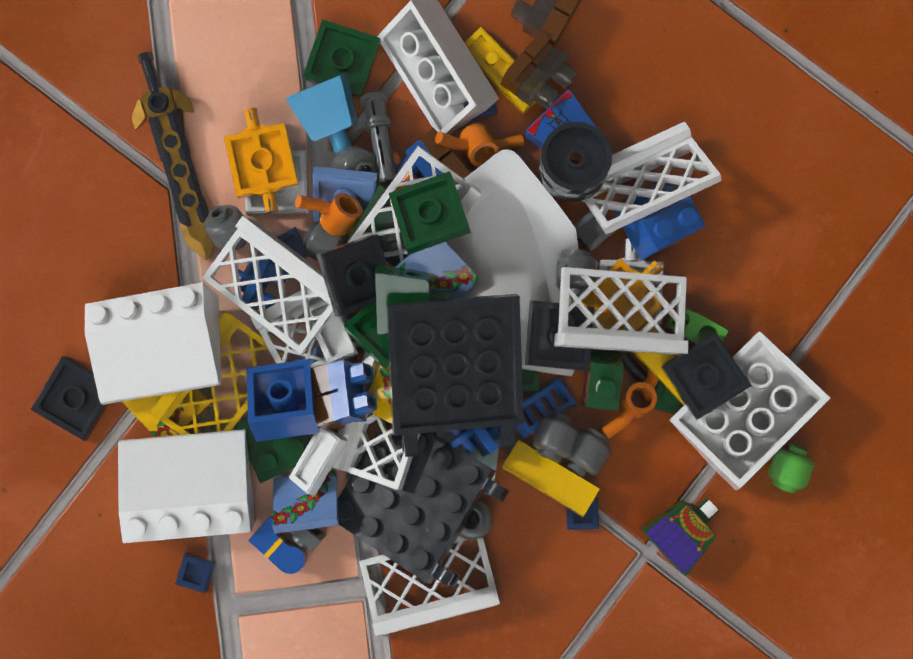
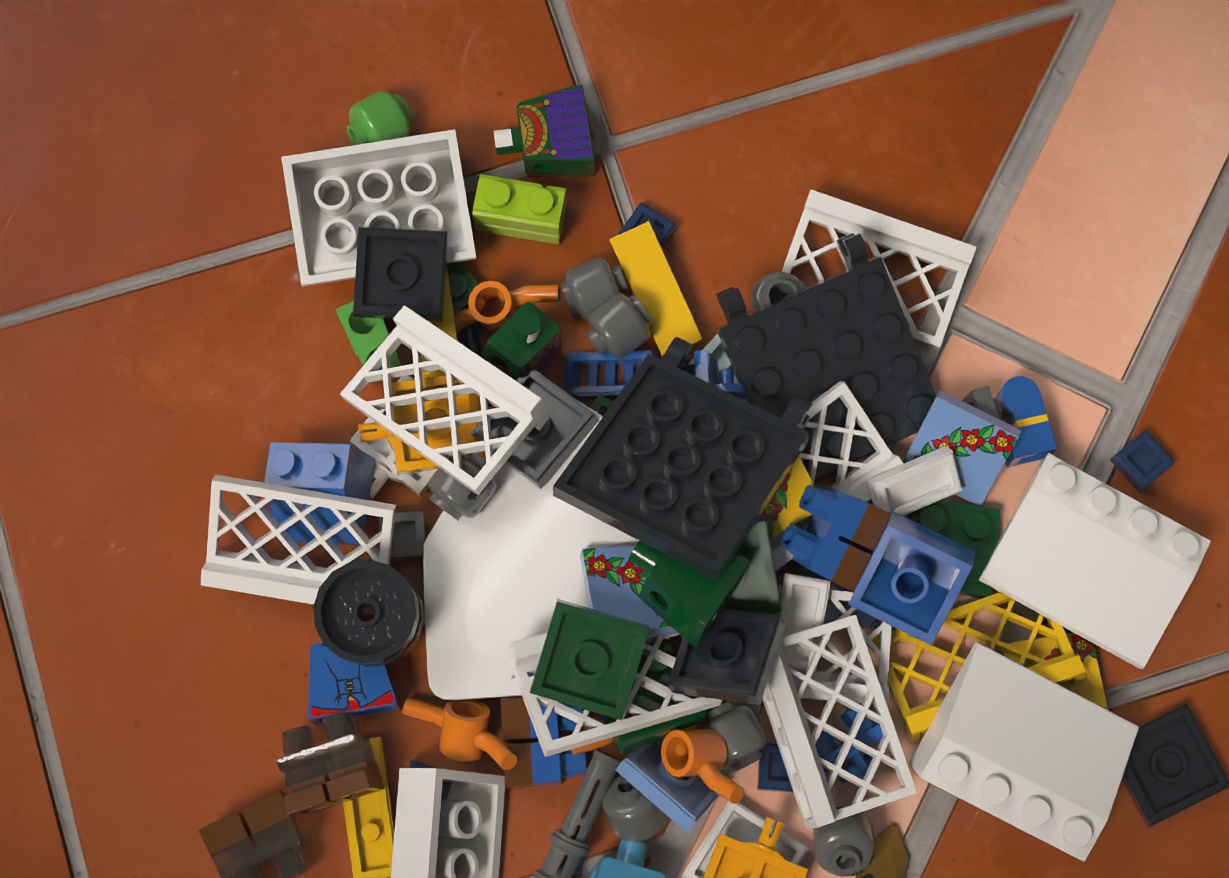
camera: 150 degrees left, 10 degrees down
none -> lime brick [472,174,567,245]

